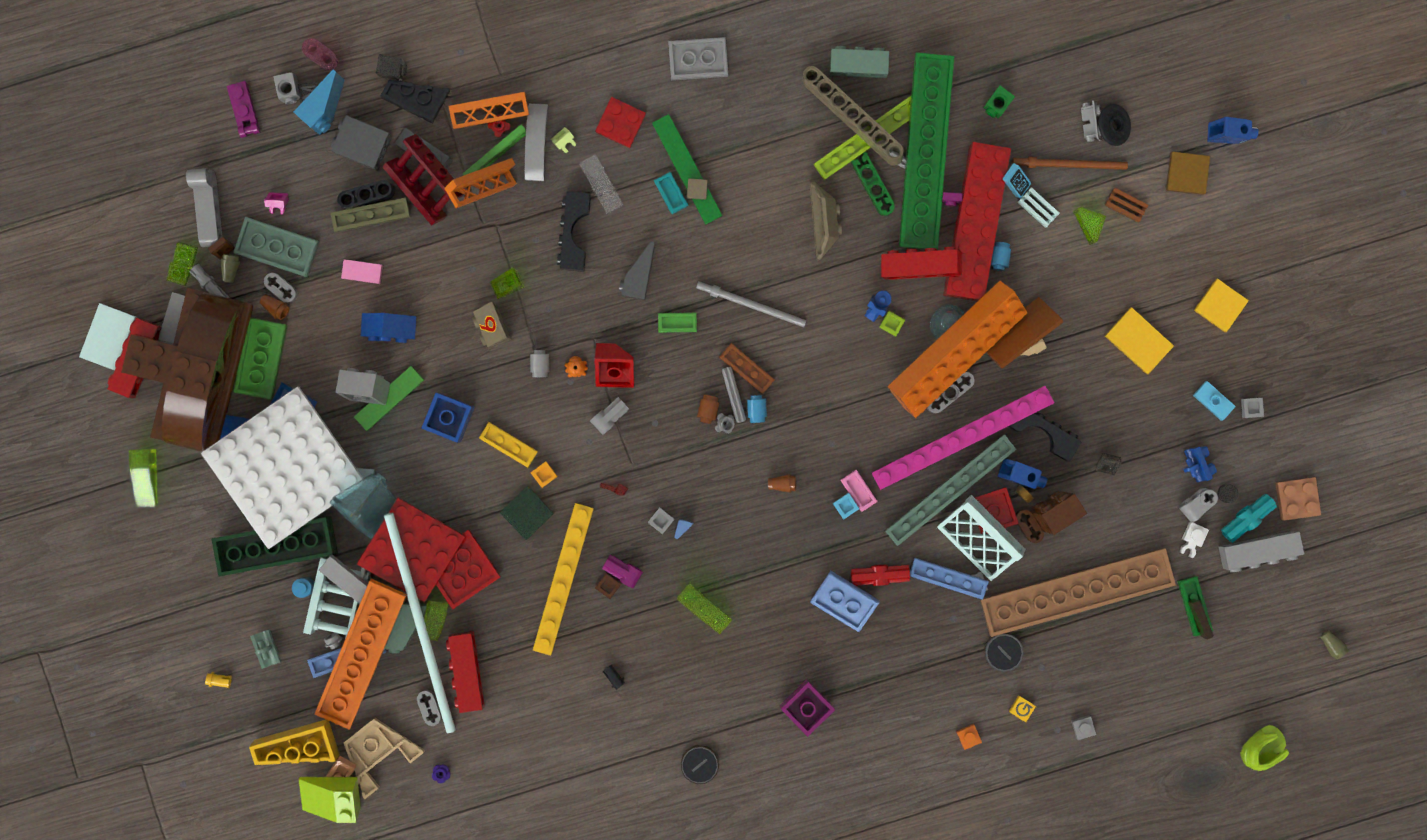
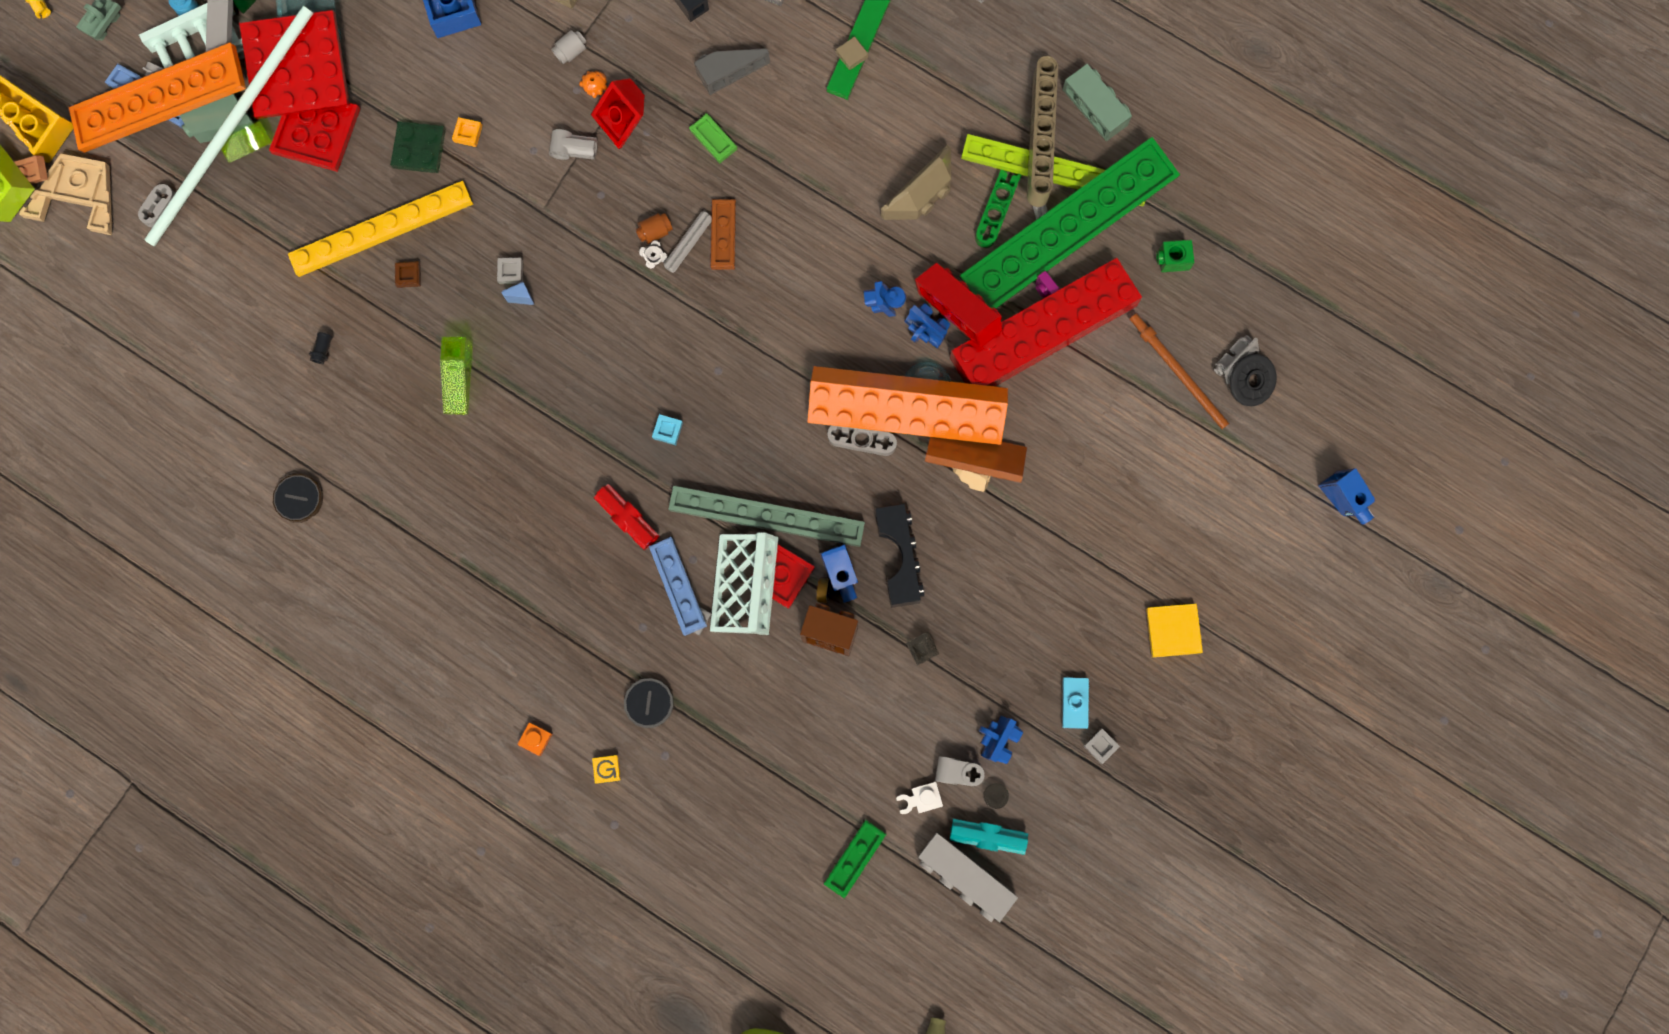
camera: 50 degrees right, 10 degrees down
dark purple plate [431,764,451,783] -> none
red brick [446,631,485,713] -> none
yellow tile [479,422,538,468] -> none
clear red hand [600,483,628,496] -> none
magenta piece [602,554,643,589] -> none
teal tile [654,171,689,215] -> none
light grey bar [696,281,806,327] -> none
dark azure brick [747,395,767,423] -> none
dark orange cone [768,474,796,493] -> none
magenta brick [780,679,835,737] -> none
medium blue tile [810,570,880,632] -> none
bright pink tile [840,470,878,512] -> none
dark pink plate [872,386,1054,490] -> none
lime tile [879,311,905,337] -> none
medium nougat plate [980,548,1176,637] -> none
dark azure brick [991,242,1011,271] -> none
tile [1003,163,1031,199] -> none
reddish brown beam [1016,509,1044,543] -> none
light aqua tile [1018,187,1059,228] -> none
light grey plate [1071,715,1096,740] -> none
clear neon green slope [1073,207,1106,245] -> none
dark orange tile [1105,188,1149,223] -> none
yellow tile [1105,307,1174,374] -> none
pearl gold tile [1166,152,1210,195] -> none
dark brown tile [1188,599,1214,639] -> none
nougat plate [1275,477,1321,521] -> none
none -> blue hips [904,303,950,348]

